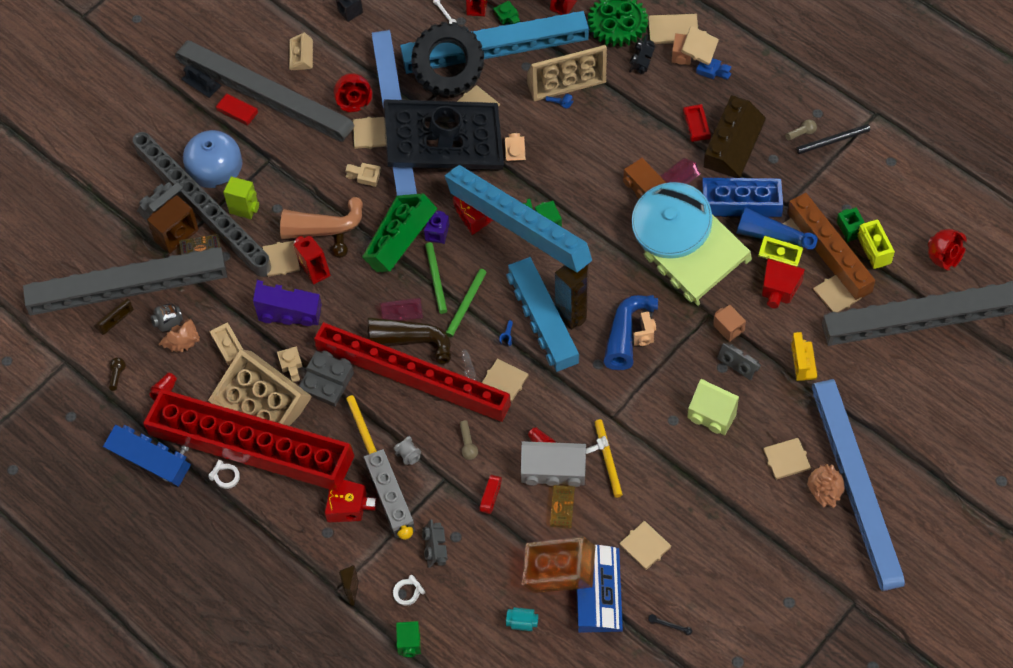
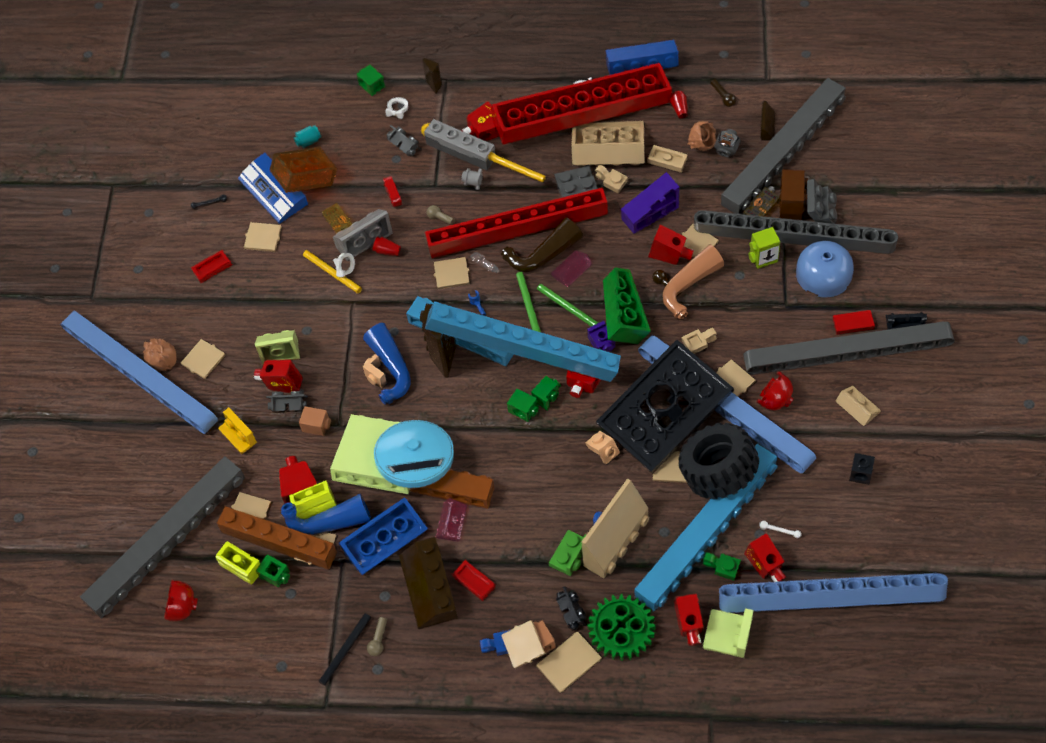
camera: 145 degrees right, 0 degrees up
none -> red tile [191,250,232,283]
none -> red torso [254,360,303,393]
none -> bright green bracket [549,530,587,576]

